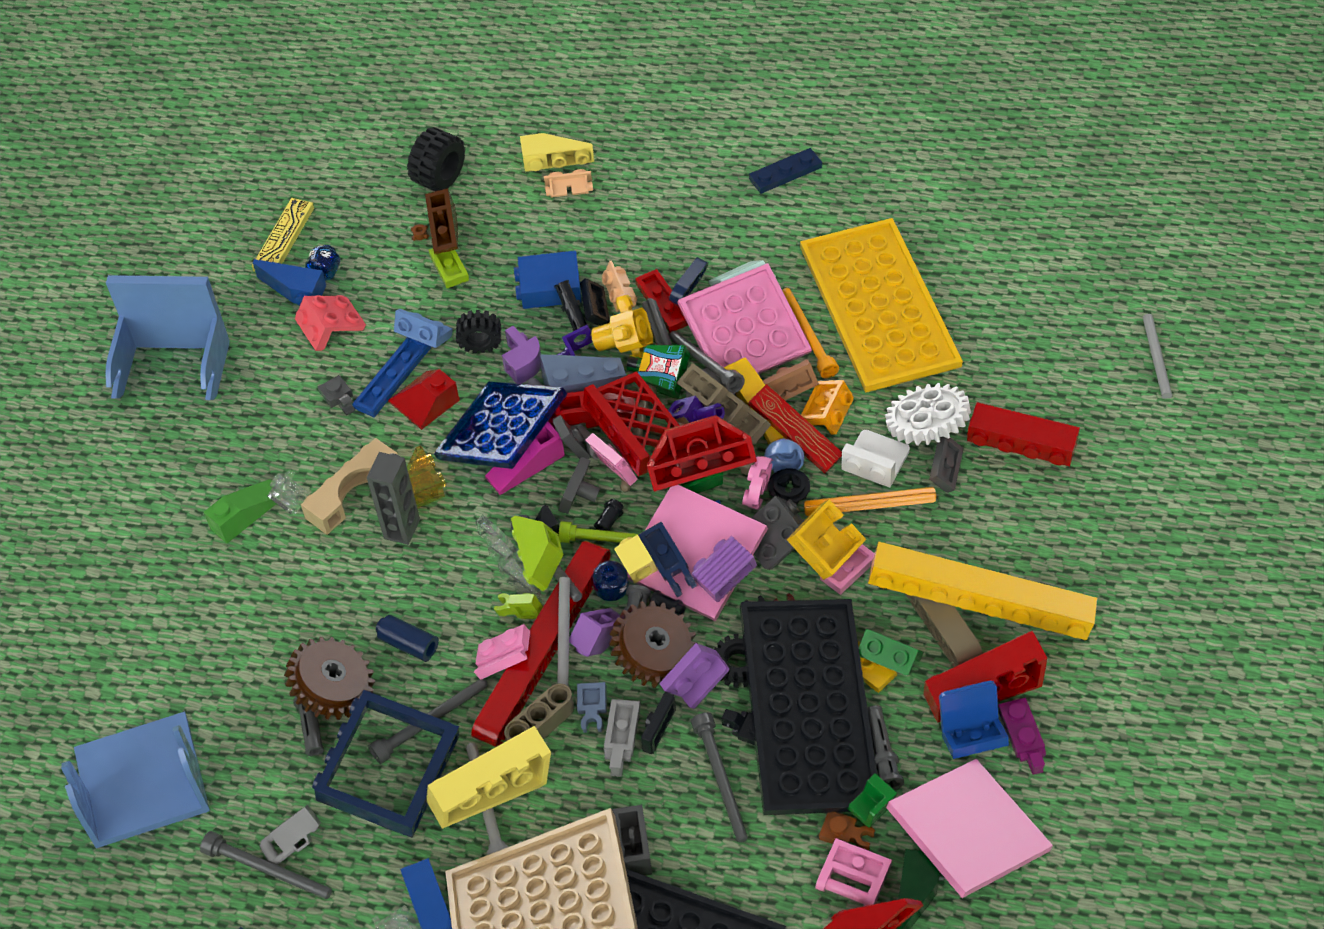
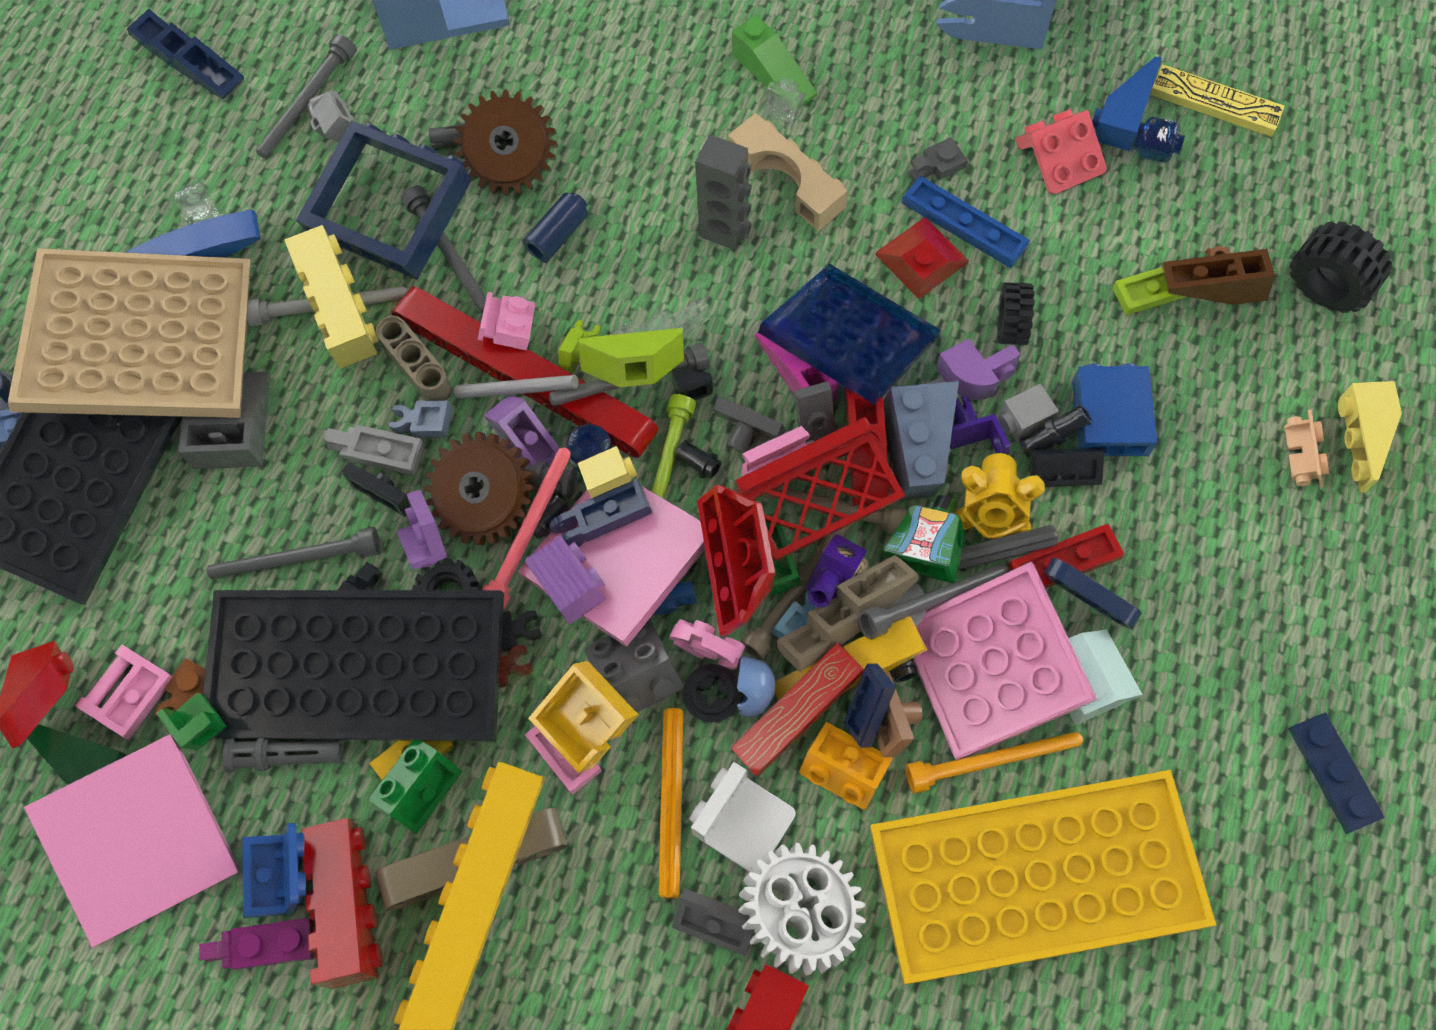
camera: 95 degrees right, 15 degrees up
medium blue bracket [394,309,453,348] -> none
clear yellow slope [407,445,446,509] -> none
light nougat hinge [602,261,637,312] -> none
none -> coral piece [482,447,571,610]
none -> dark blue plate [843,663,896,748]
none -> light grey brick [999,383,1059,443]

